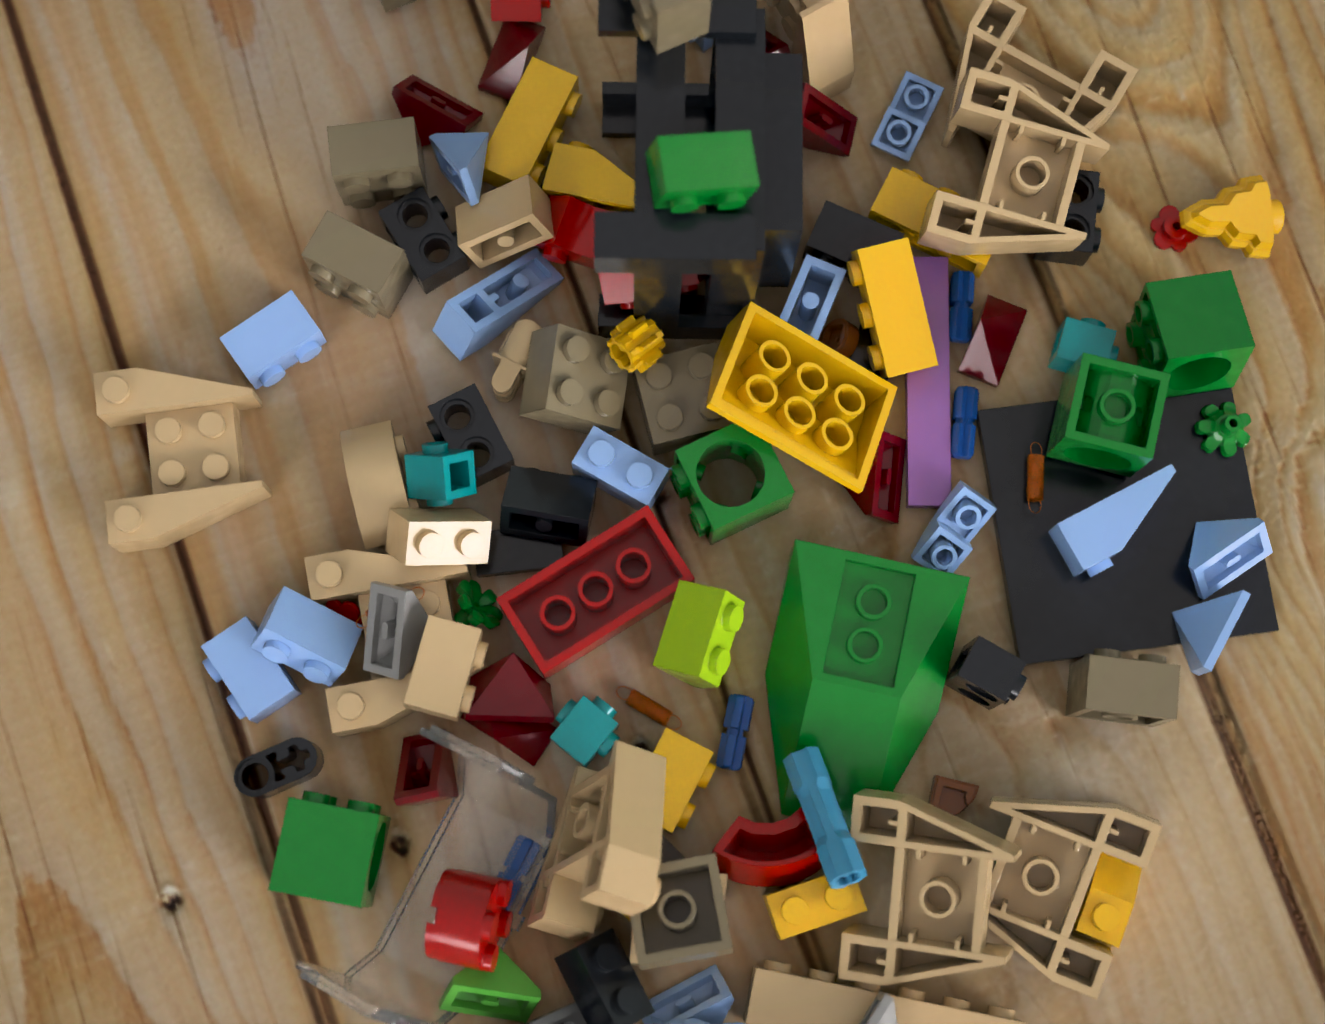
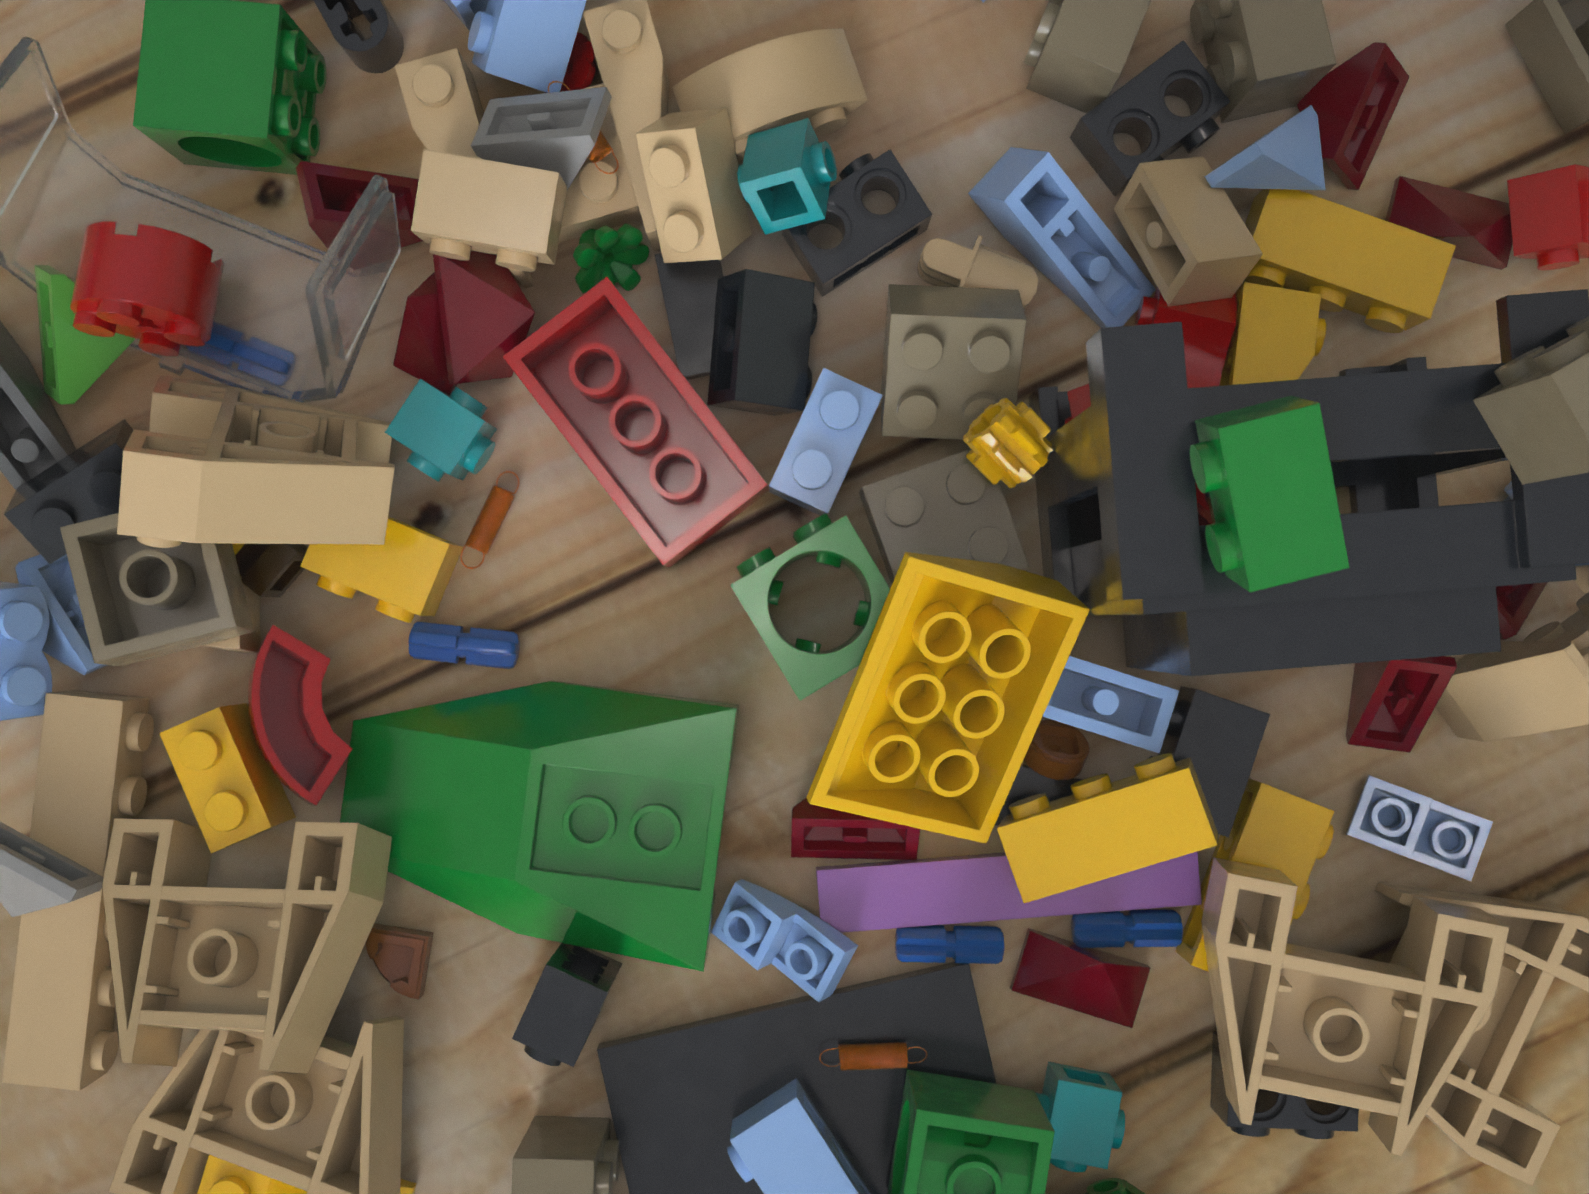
camera: 90 degrees right, 10 degrees up
lime slope [653,580,745,689] -> none
dark azure axle [782,747,868,889] -> none

